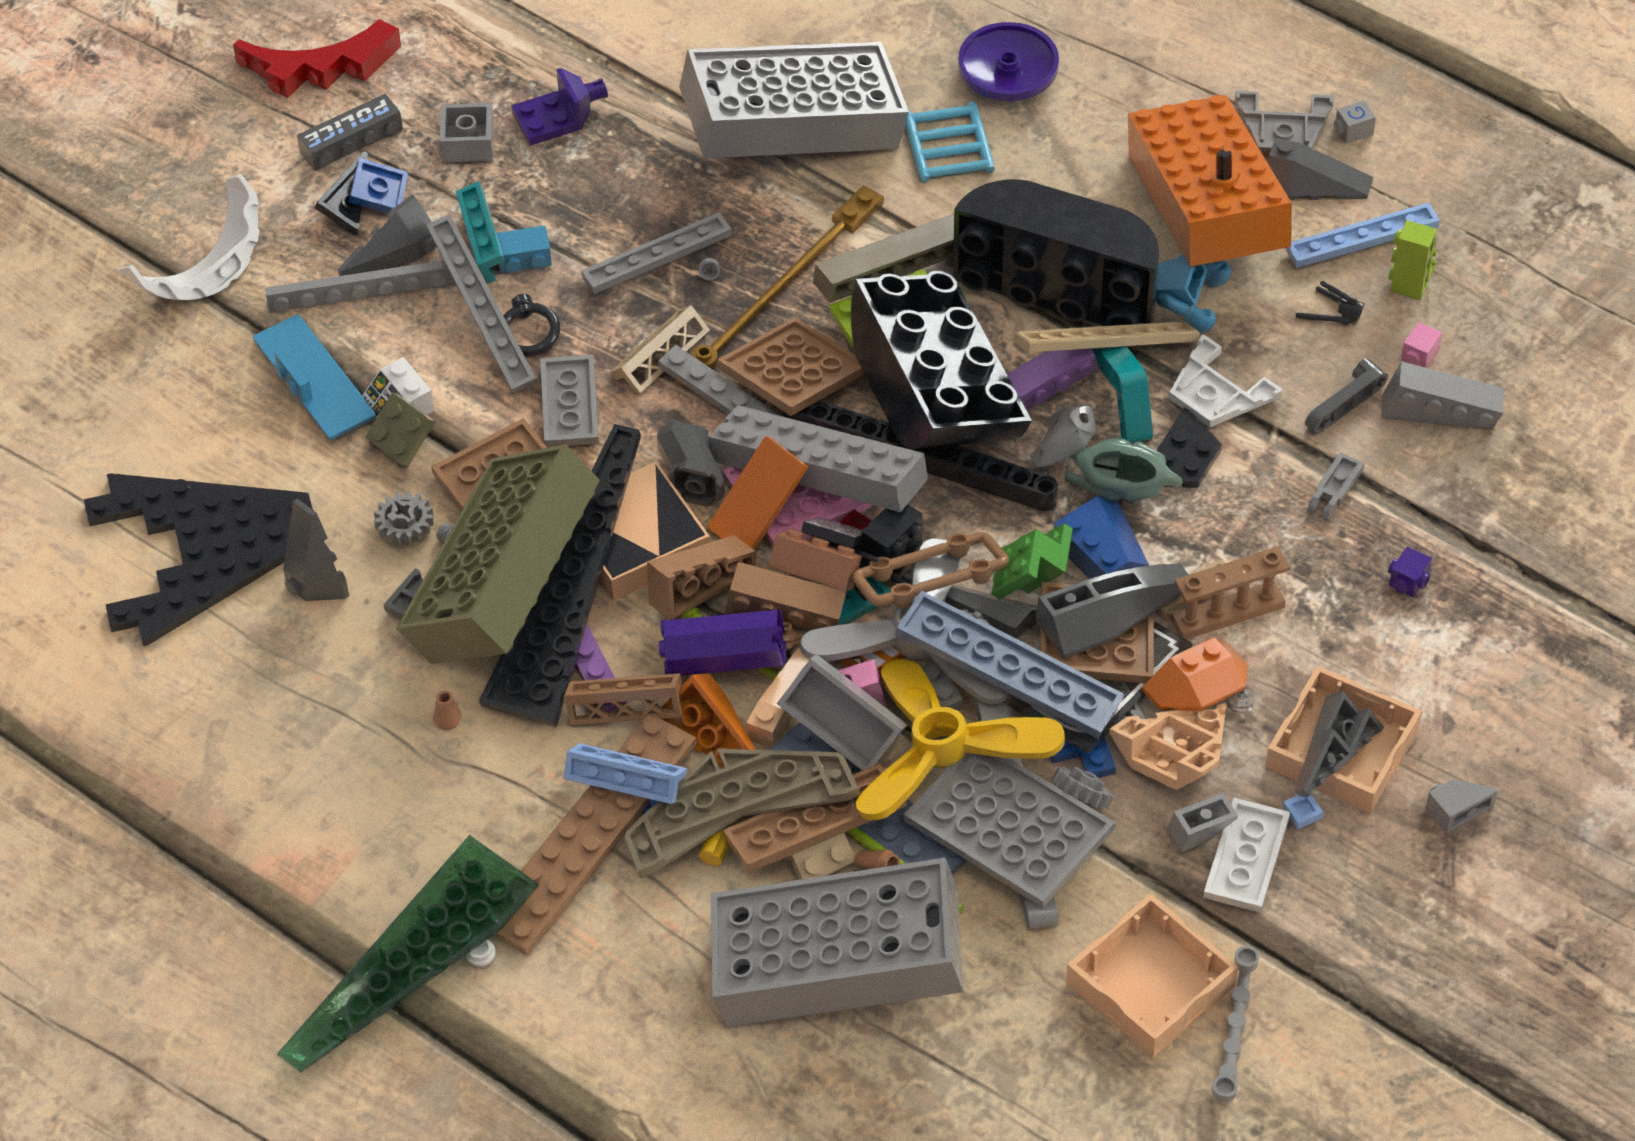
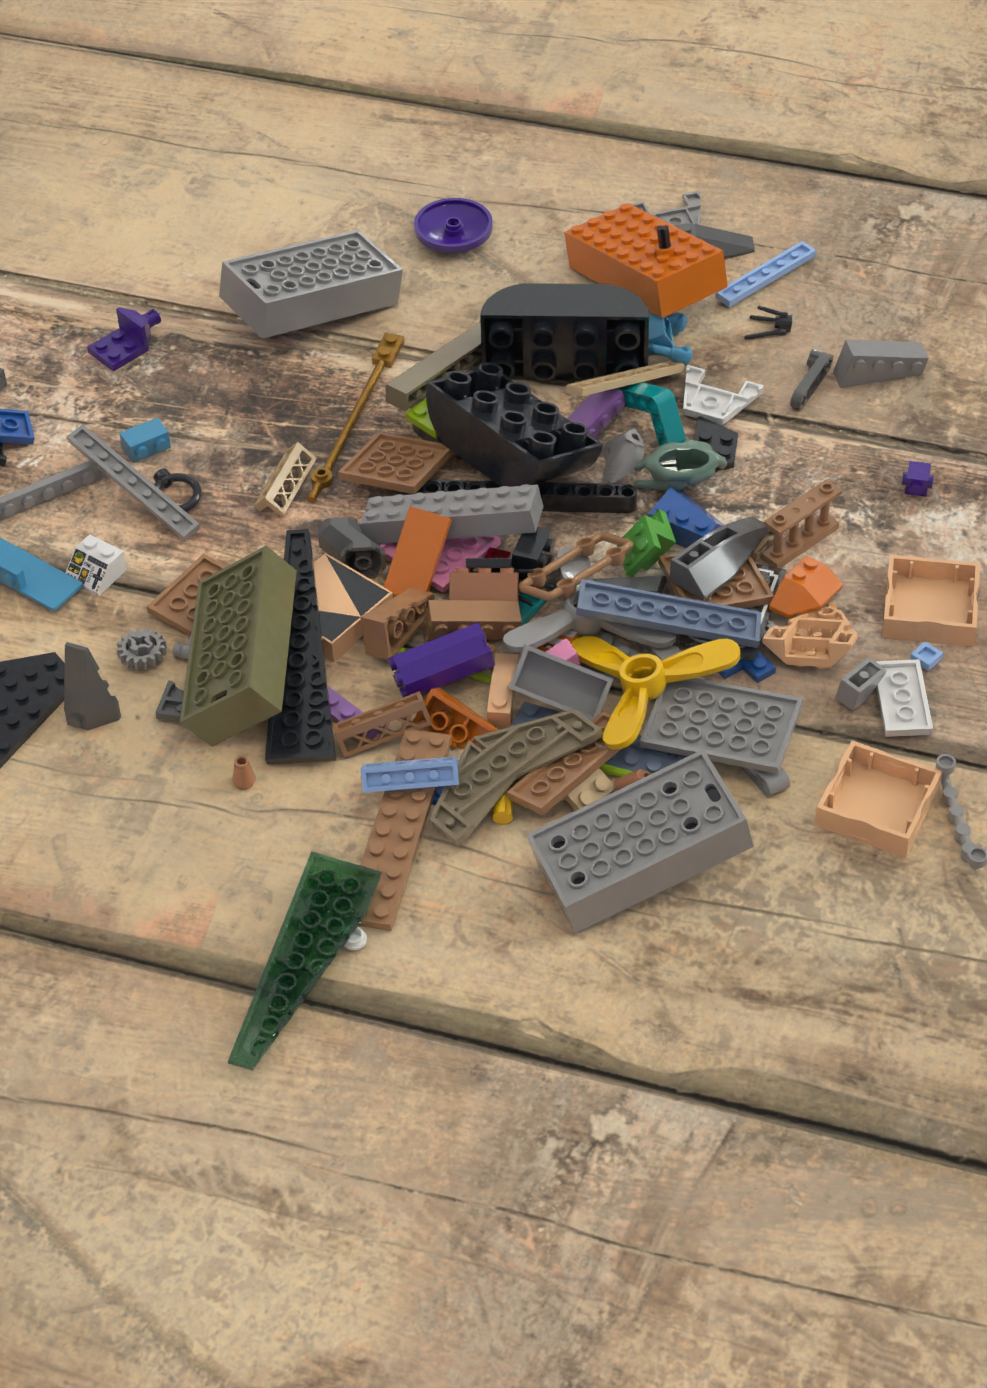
camera: 20 degrees left, 5 degrees down
dark grey wedge [338,195,436,276] -> none
olive plate [365,392,435,467] -> none
light grey brick [439,103,494,163] -> none
teal fence [455,181,505,283] -> none
light grey plate [540,355,599,447] -> none
light grey plate [581,212,732,294] -> none
light grey plate [658,345,780,416] -> none
light grey hinge [699,258,720,281] -> none
medium azure bar [905,101,995,183] -> none
light grey gear [1052,767,1114,809] -> none
clear tile [1226,685,1255,713] -> none
dark grey wedge [1295,691,1384,797] -> none
light grey hinge [1307,452,1365,520] -> none
light grey brick [1334,101,1376,144] -> none
lime wedge [1388,220,1437,300] -> none
bright pink brick [1401,322,1442,368] -> none

